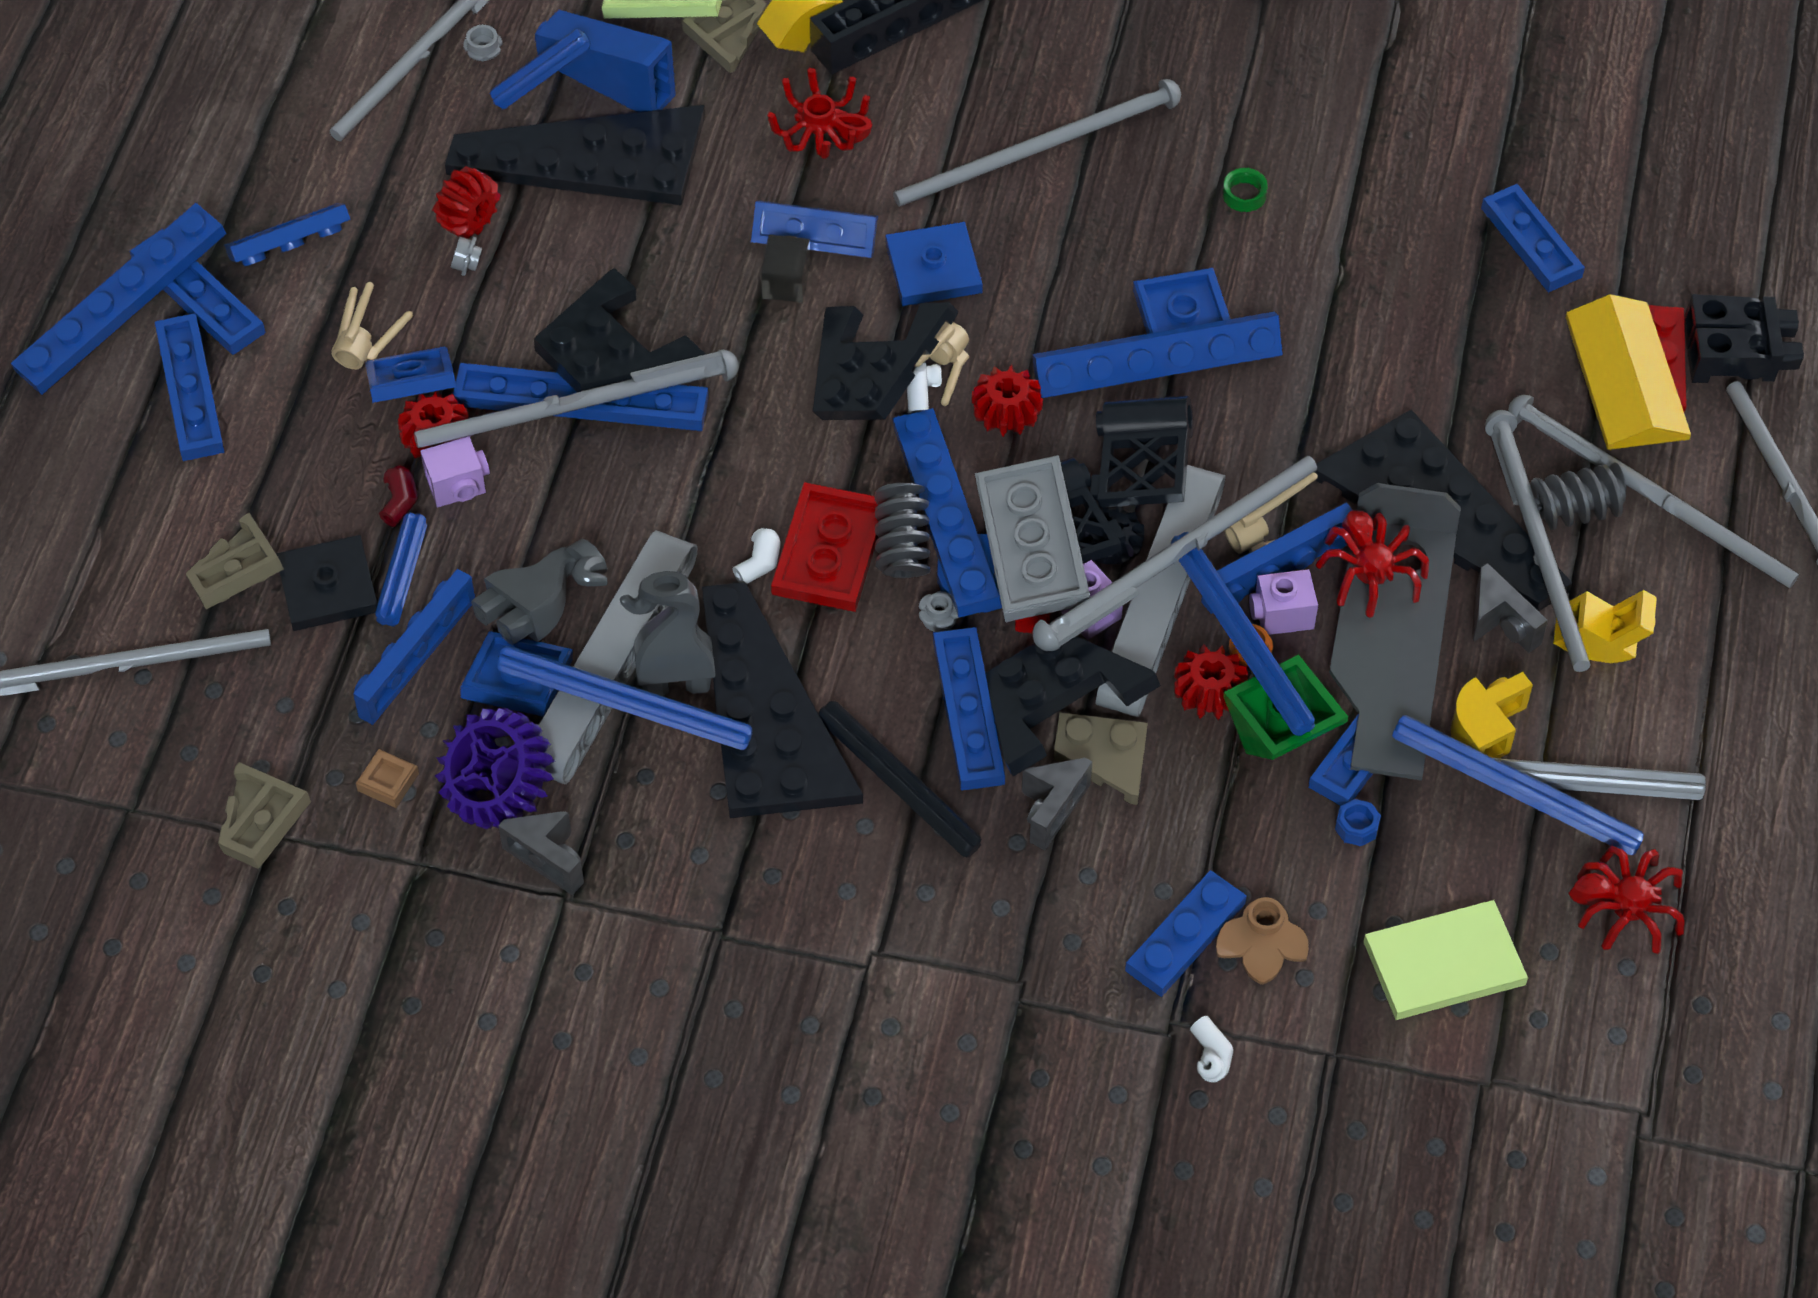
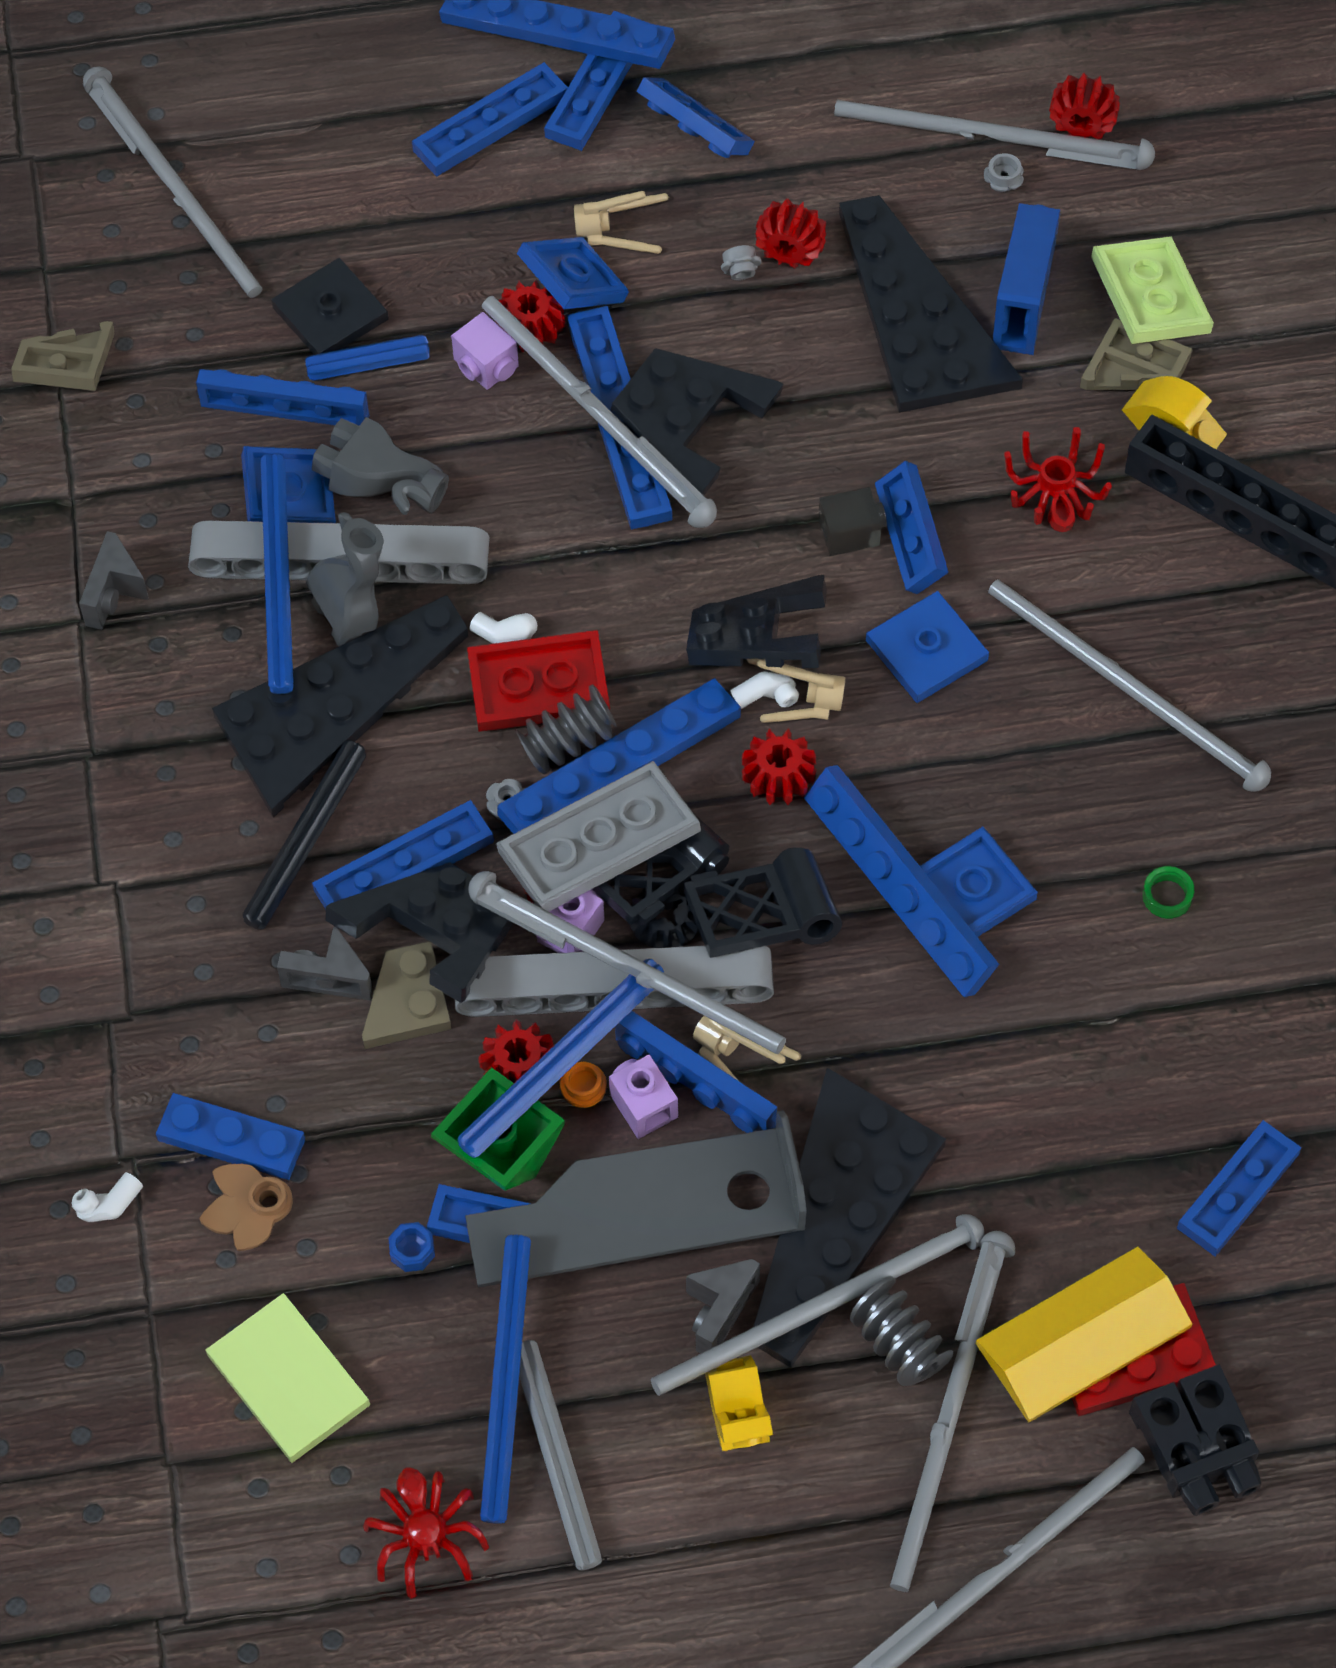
camera: 70 degrees right, 5 degrees up
dark tan wing [186,513,284,609] -> none
medium nougat tile [356,749,419,808] -> none
dark red arm [379,465,418,527] -> none
dark purple gear [435,708,555,829] -> none
blue axle [490,28,591,109] -> none
red animal [1315,510,1429,618] -> none
yellow brick [1451,672,1533,758] -> none

